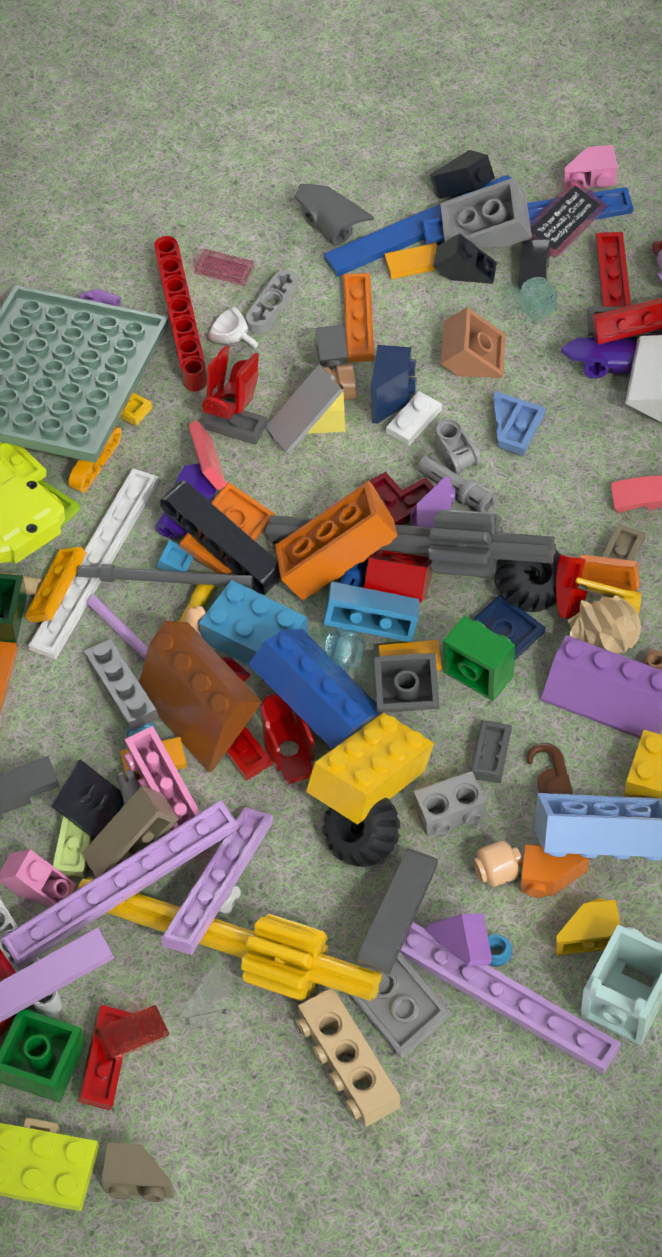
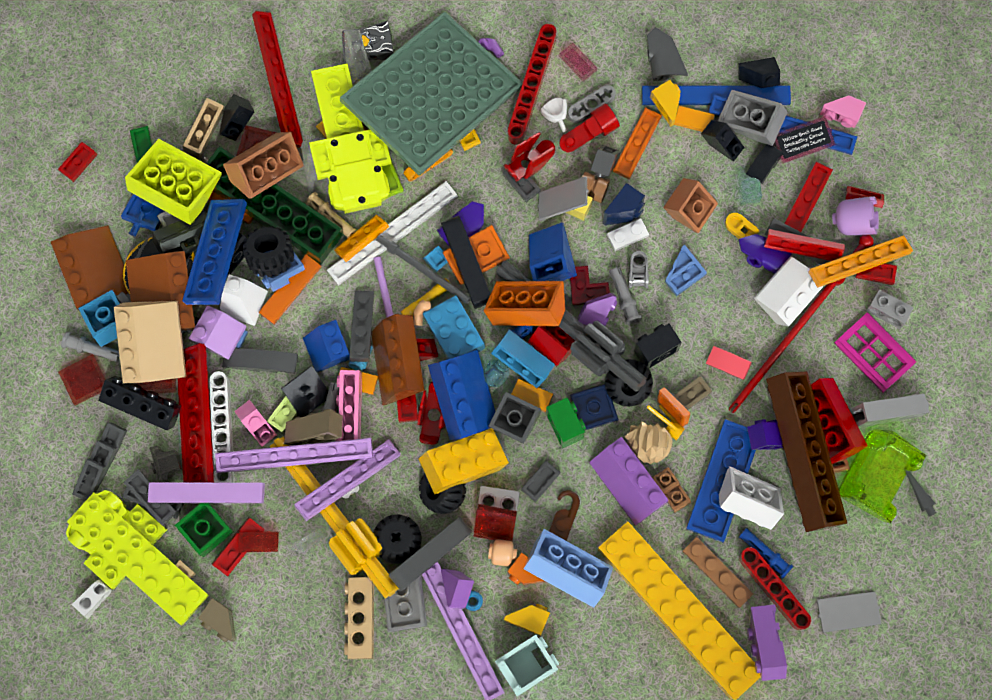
camera: 30 degrees right, 20 degrees up
coral tile [189,420,227,491] -> none
red slope [556,554,588,619] -> none
none -> blue slope [303,320,350,373]
none -> black wheel [373,514,422,564]
none -> clear red plate [473,504,517,541]
none -> blue slope [529,222,577,281]
none -> red piece [559,103,620,152]
none -> black brick [634,323,682,369]
none -> yellow slope [650,80,681,127]
none -> yellow plate [725,213,760,239]

